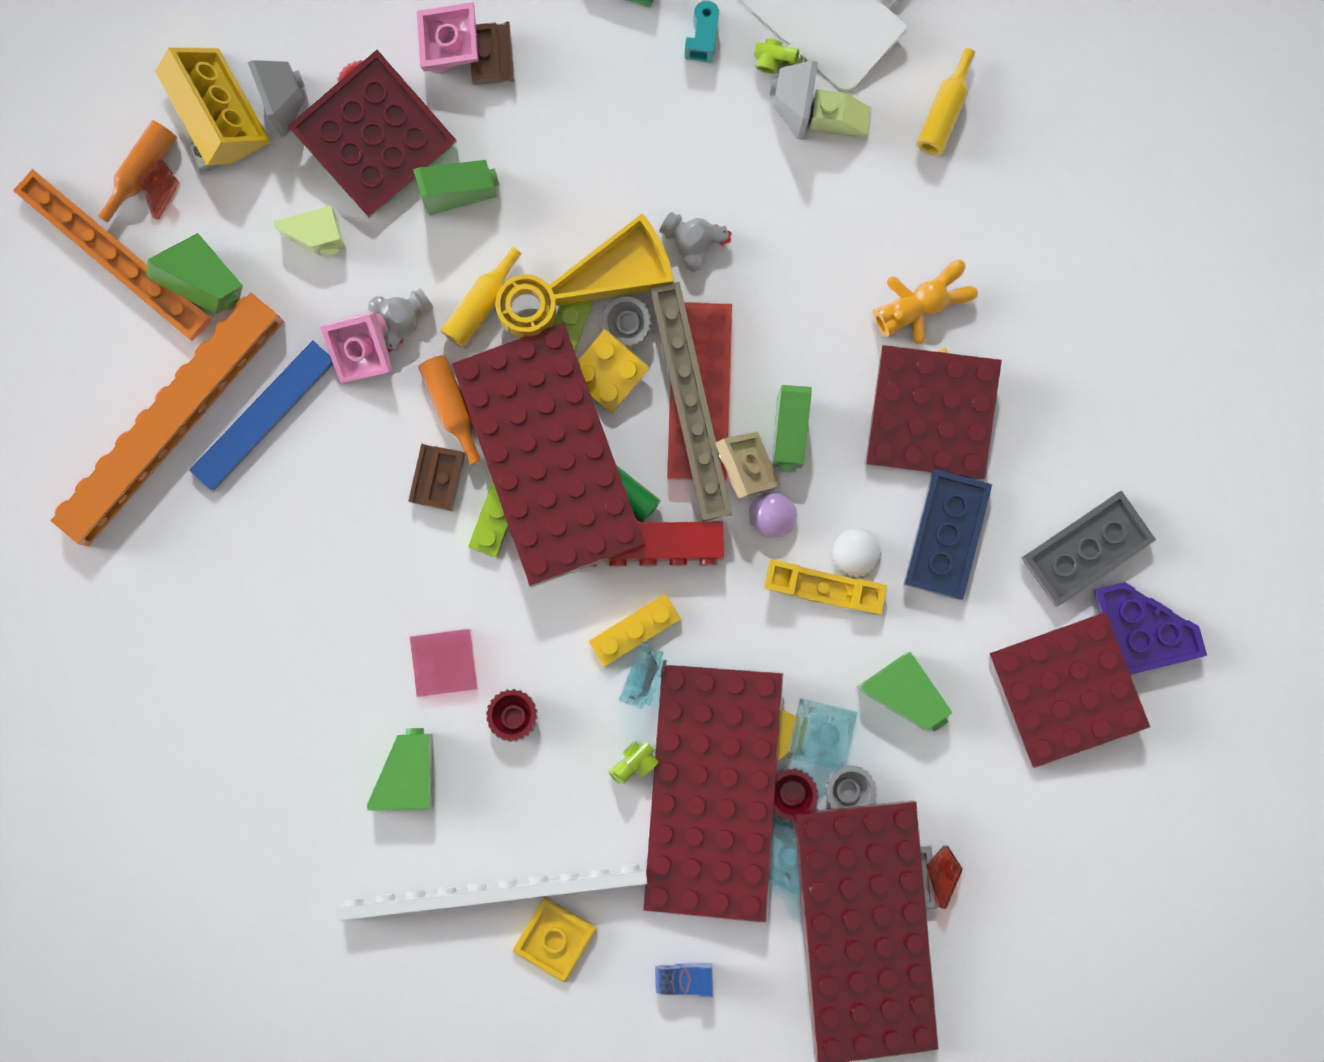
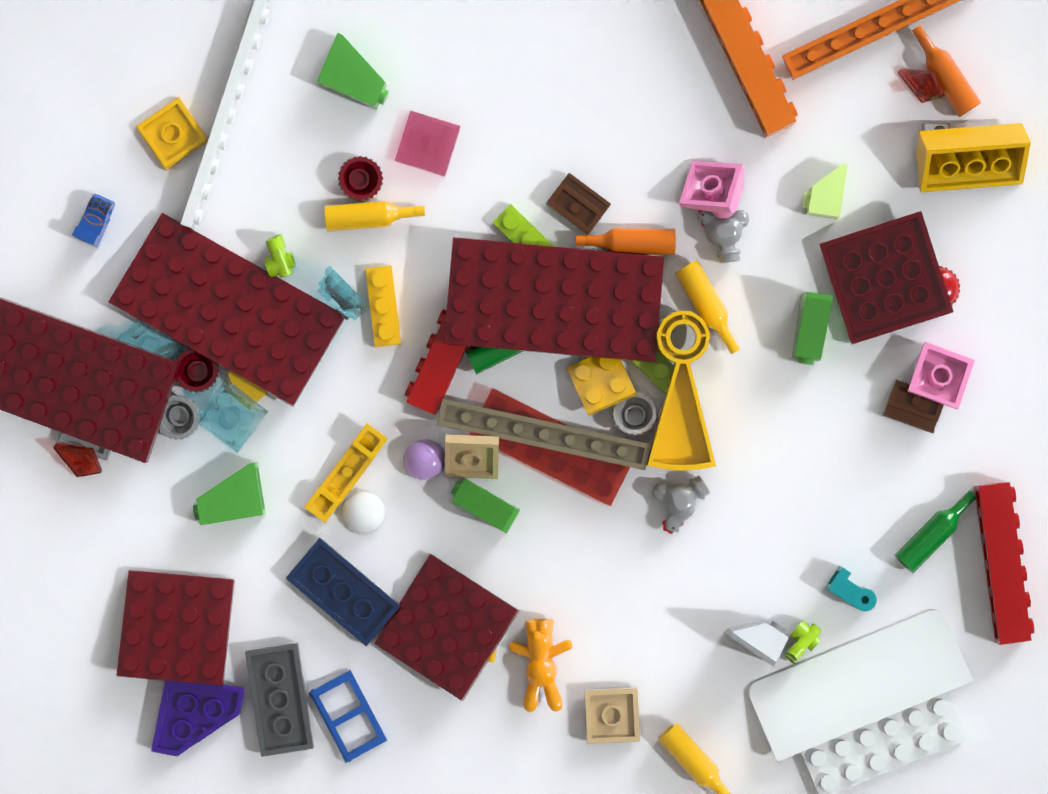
camera: 125 degrees right, 5 degrees up
bright green slope [146,233,243,314] -> none
blue tile [189,340,333,491] -> none
light grey slope [248,60,305,137] -> none
yellowish green slope [809,89,871,137] -> none
none -> blue window [308,670,388,763]
none -> yellow piece [325,201,425,232]
none -> tan plate [584,687,640,744]

